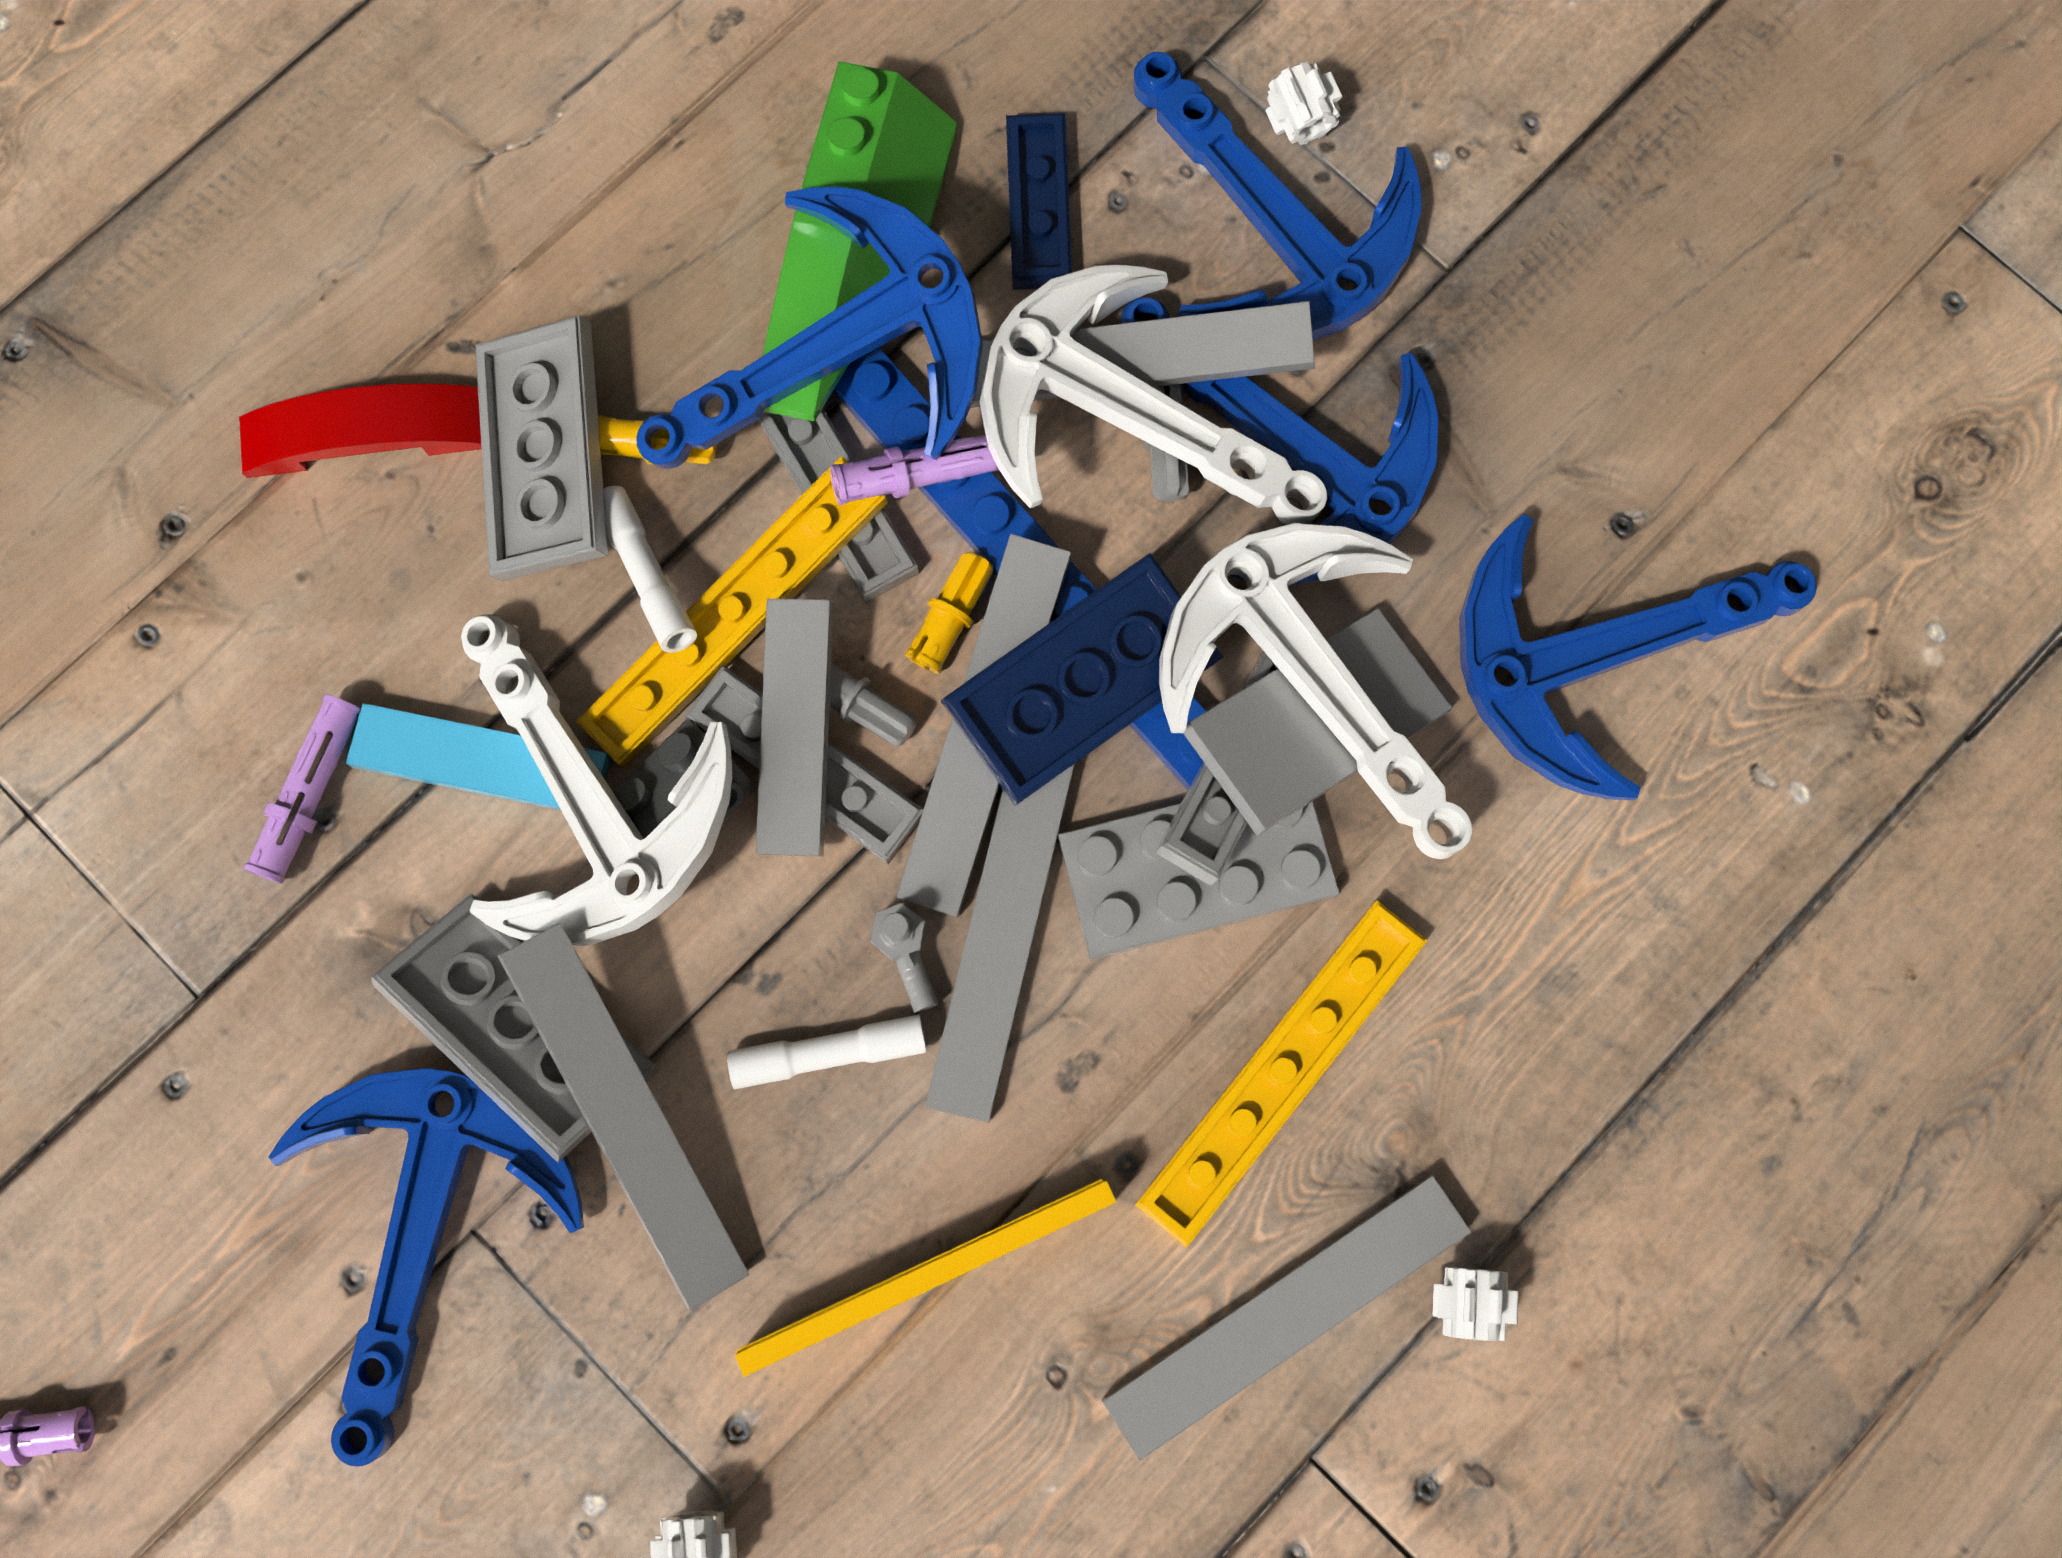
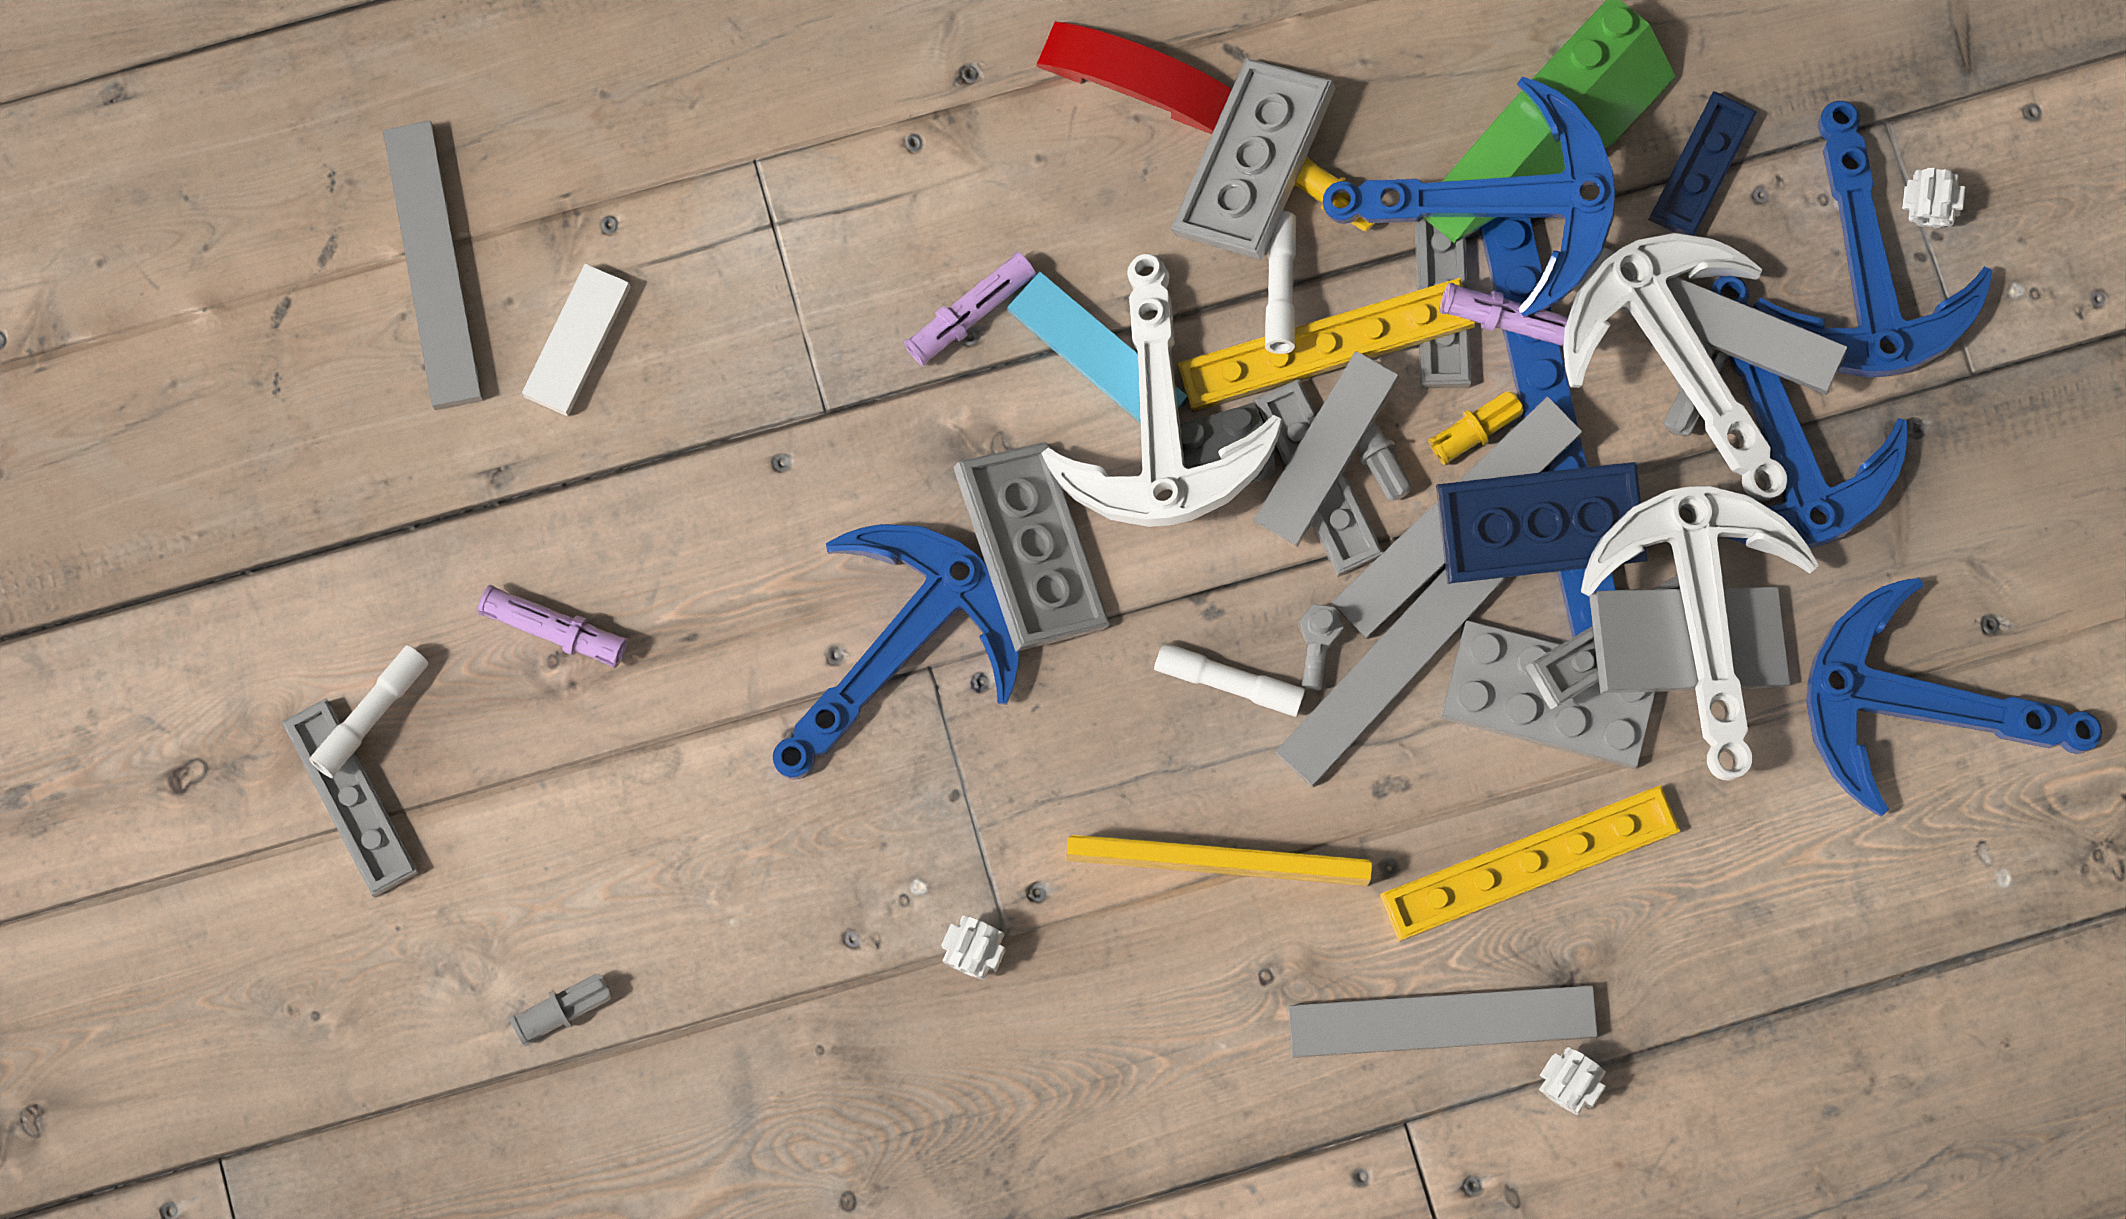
camera: 30 degrees right, 0 degrees up
light grey tile [497,923,750,1310] -> none

